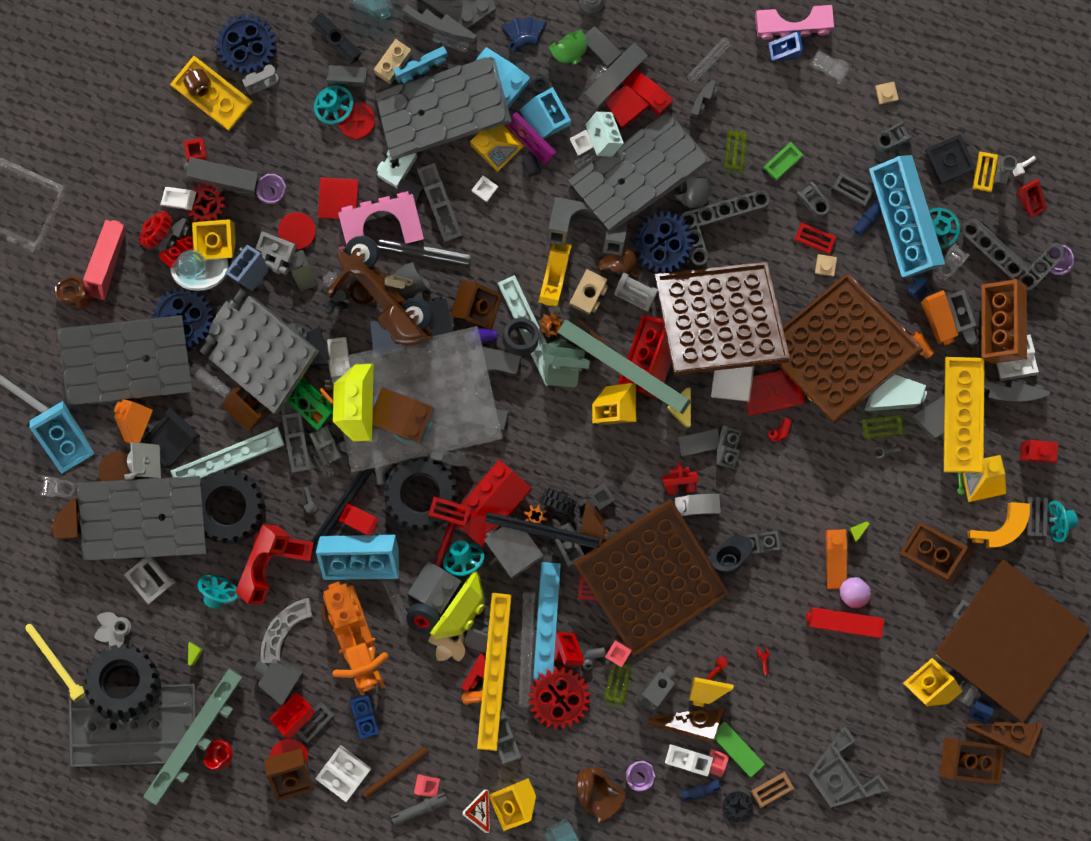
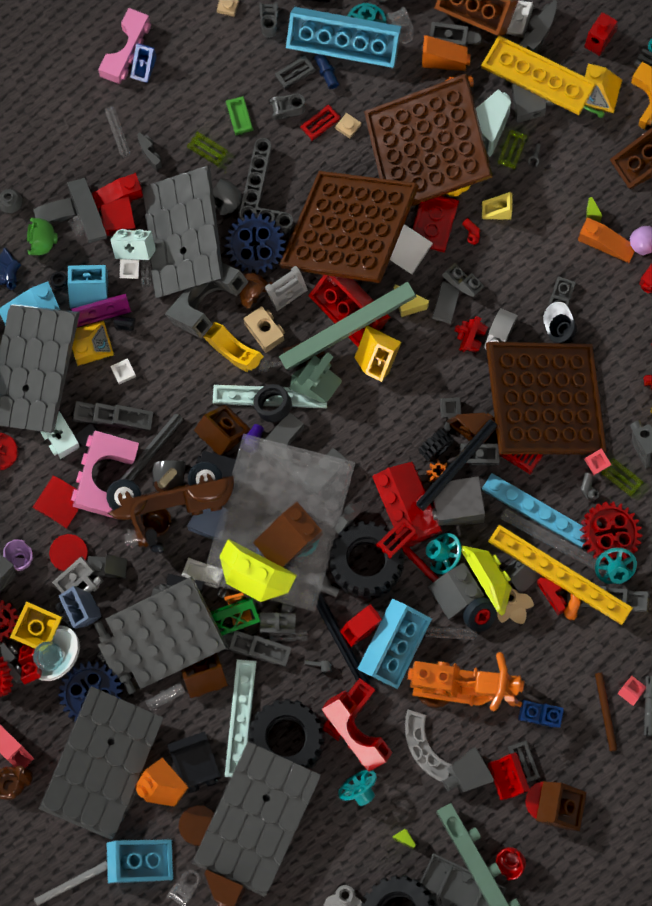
camera: 60 degrees left, 10 degrees down
light grey hat [124,442,161,480] -> none
light grey plate [124,557,176,604] -> none
white slope [315,745,372,802] -> none
orange gear [538,313,562,337] -> none
red slope [554,632,584,666] -> none
clear piece [810,50,851,84] -> none
dark blue tile [905,277,931,303] -> none
none -> light yellow slope [482,192,512,220]
none -> teal wheel [595,548,637,584]

